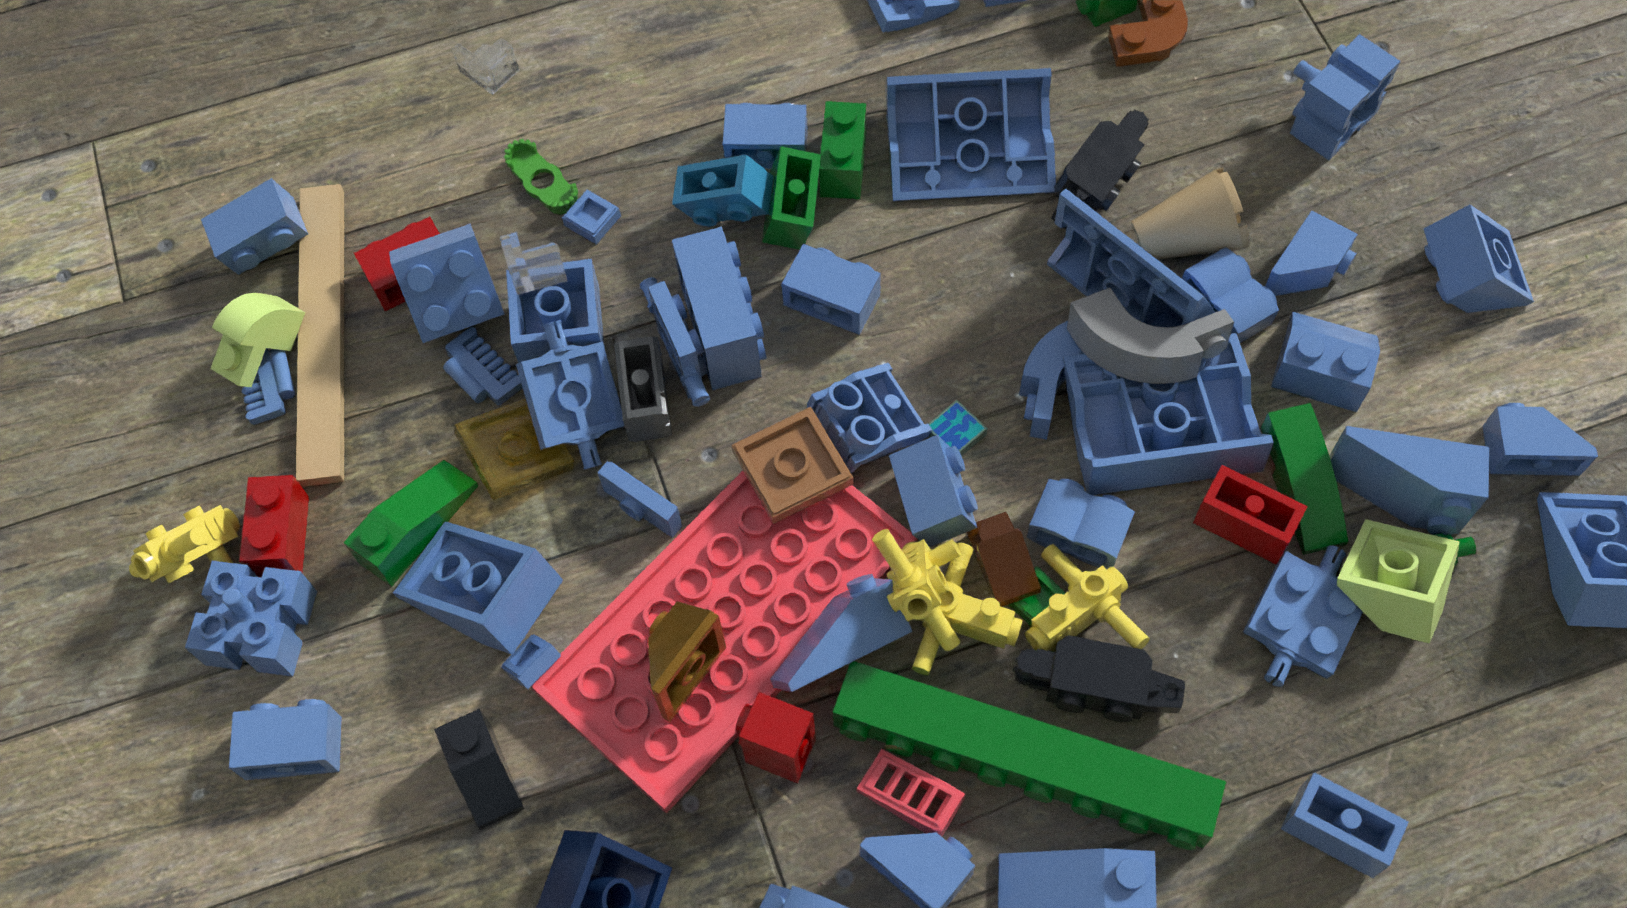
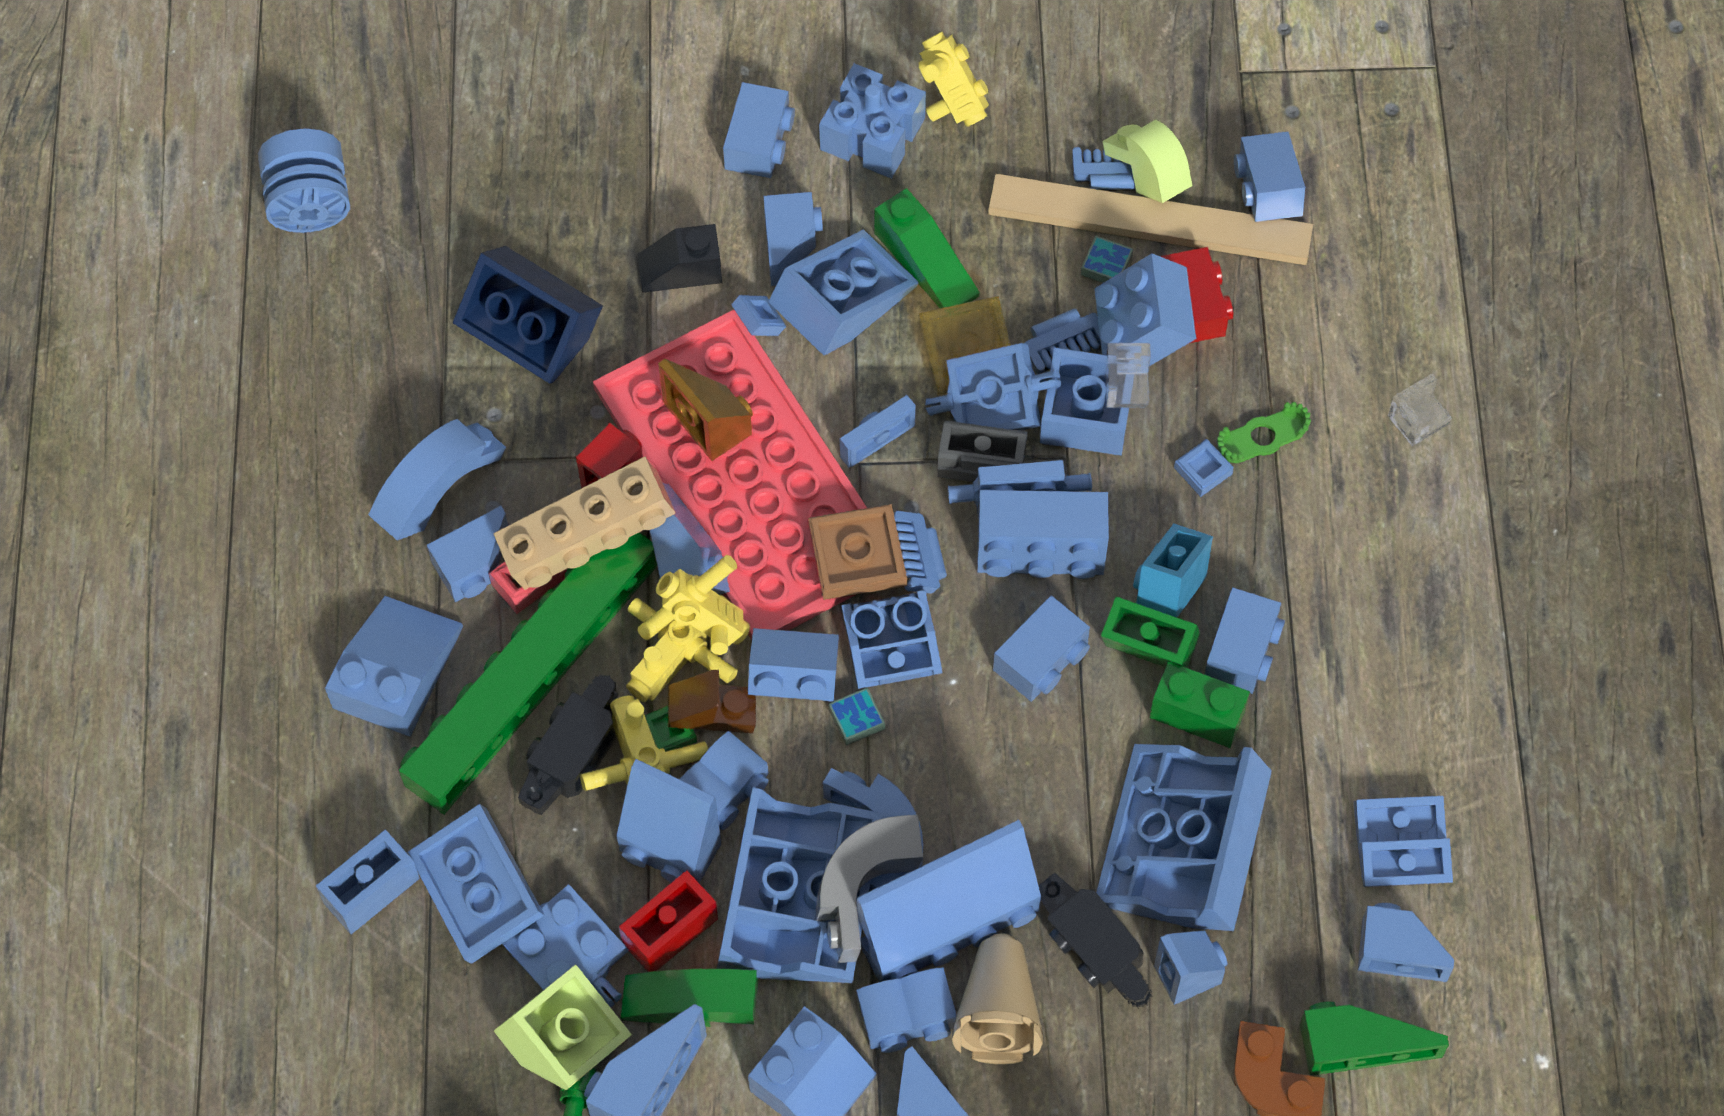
camera: 105 degrees right, 0 degrees up
red brick [239,475,309,578] -> none
none -> medium blue plate [408,804,545,964]
none -> tan brick [493,457,676,590]
none -> medium blue slope [617,759,721,884]
none -> medium blue slope [763,192,823,286]
none -> medium blue piece [894,511,947,593]
none -> tile [1081,236,1133,283]
none -> medium blue slope [1154,931,1228,1005]

